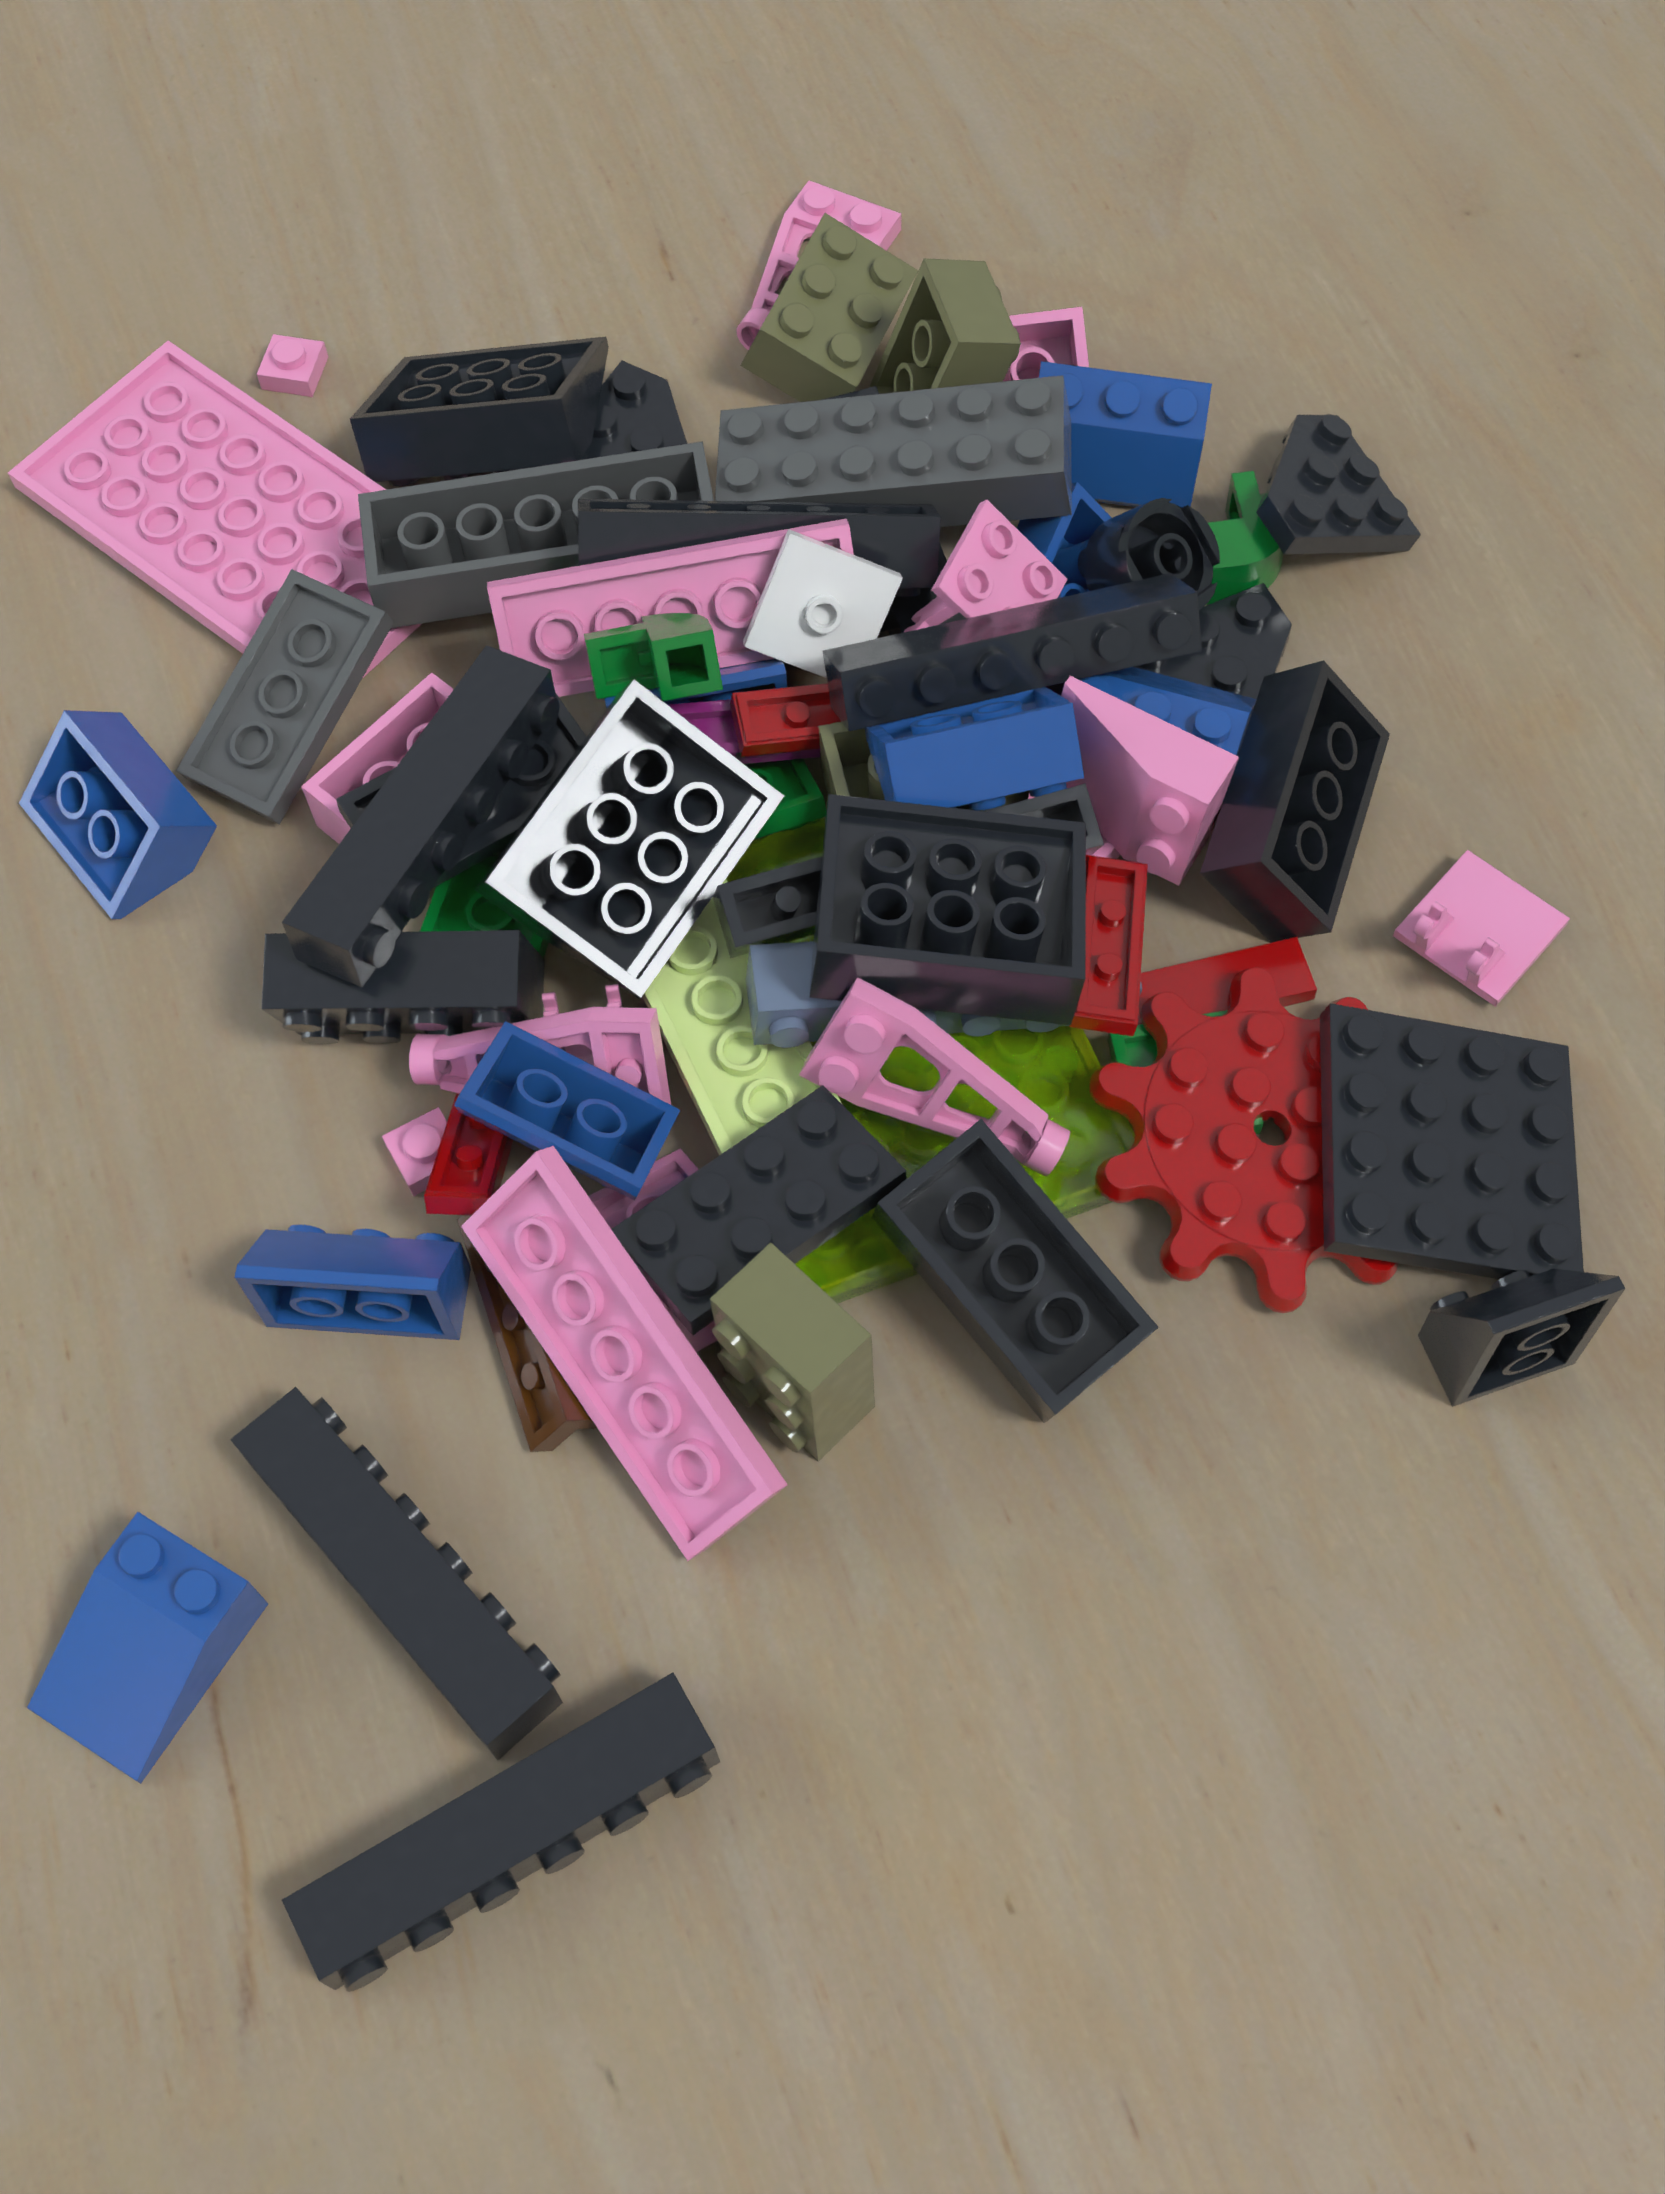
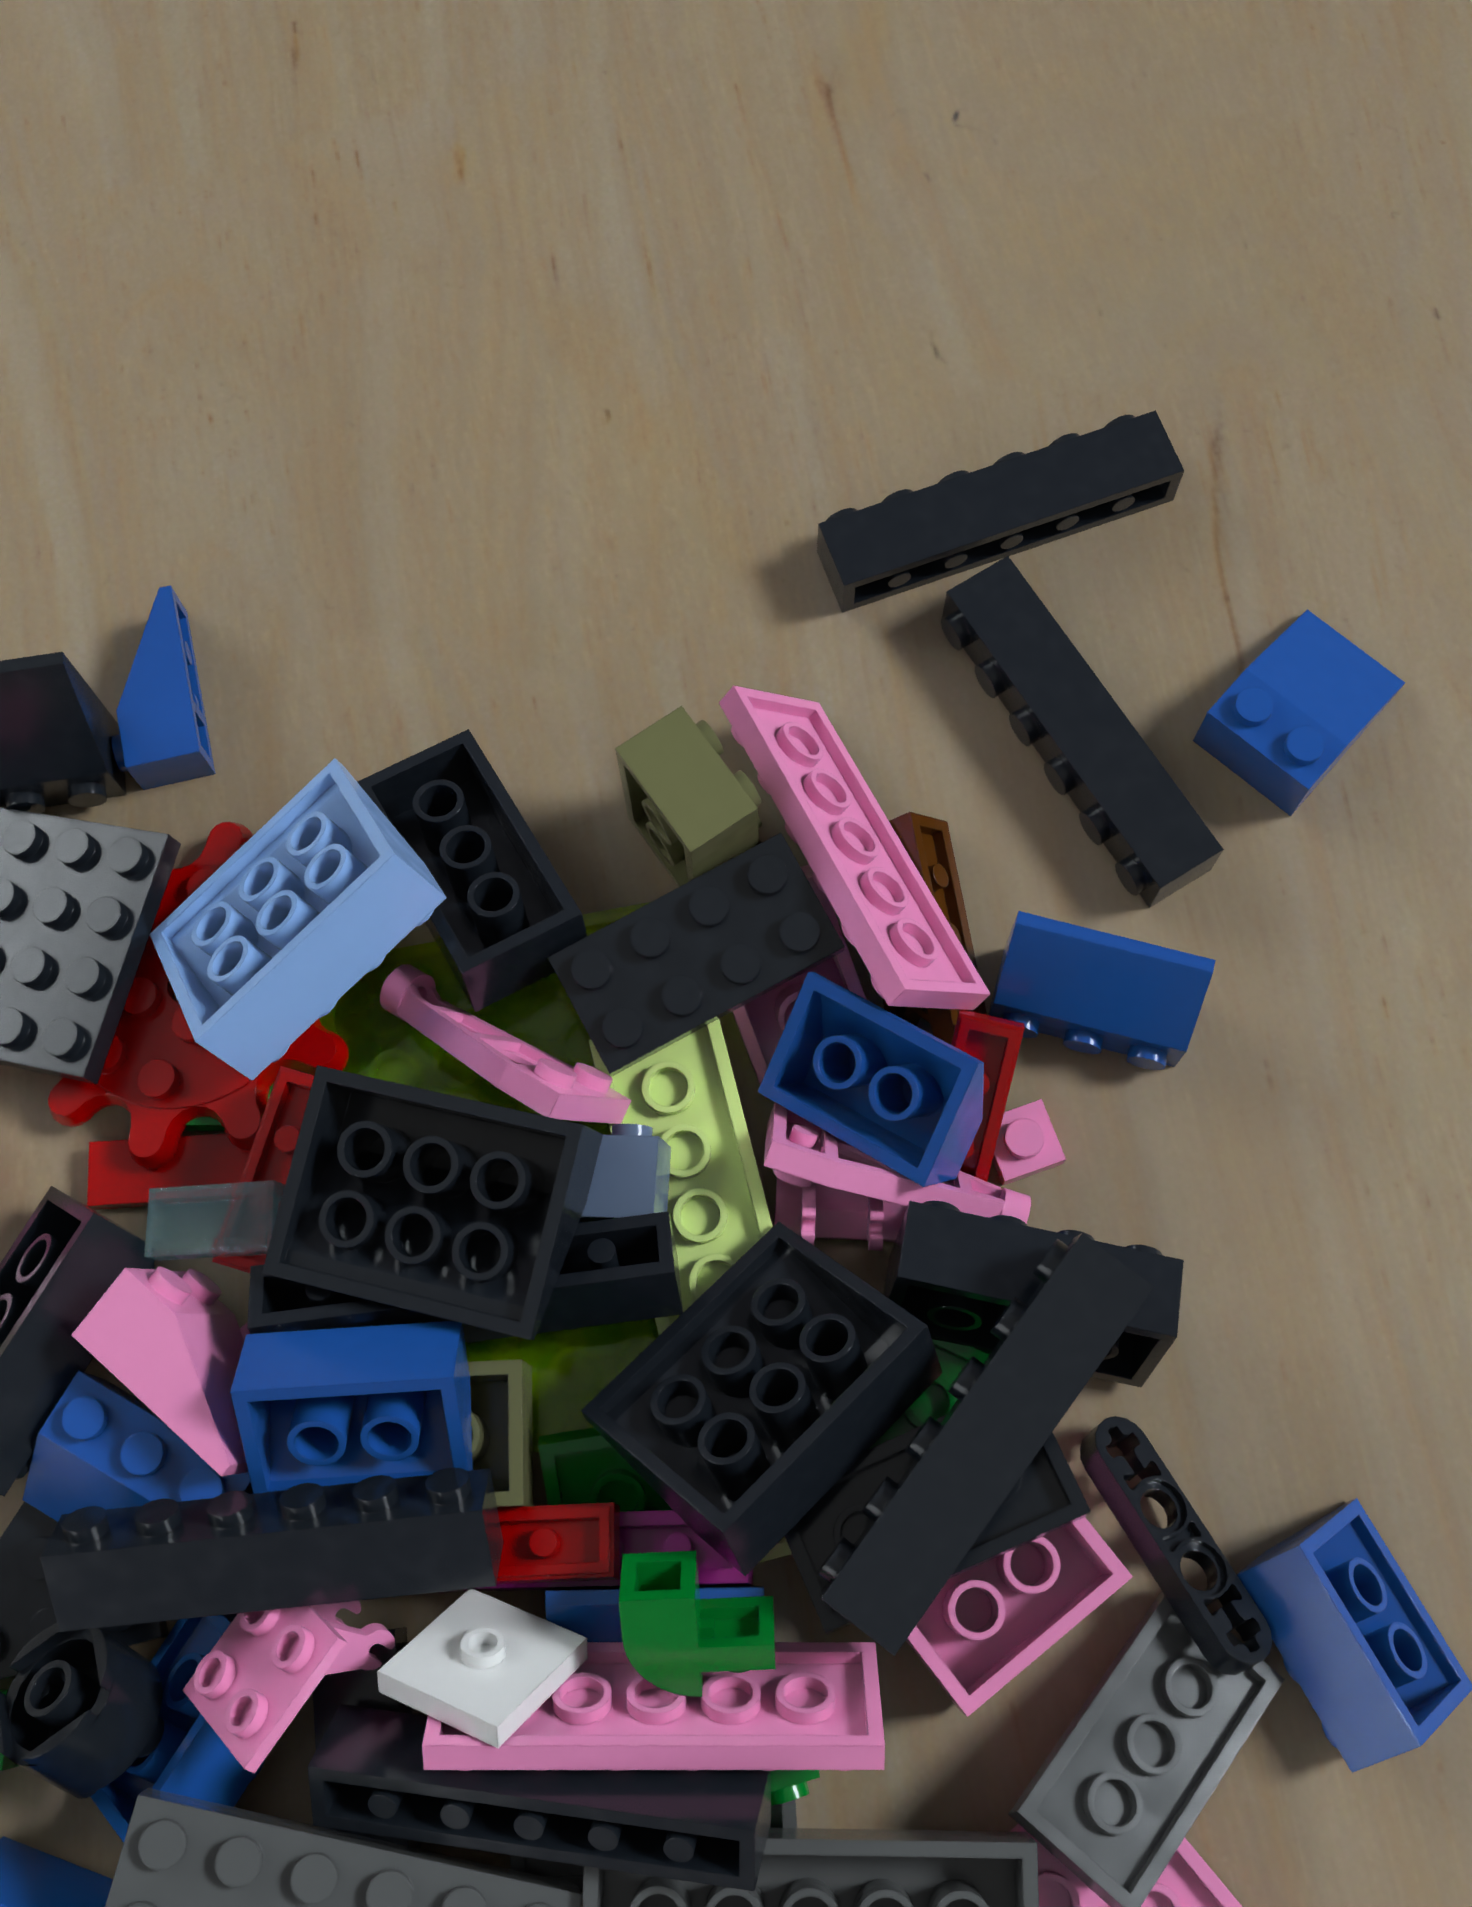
camera: 170 degrees left, 10 degrees up
none -> blue slope [112,585,216,790]
none -> clear light blue tile [144,1180,285,1261]
none -> light blue slope [150,758,447,1081]
none -> black beam [1080,1416,1272,1676]

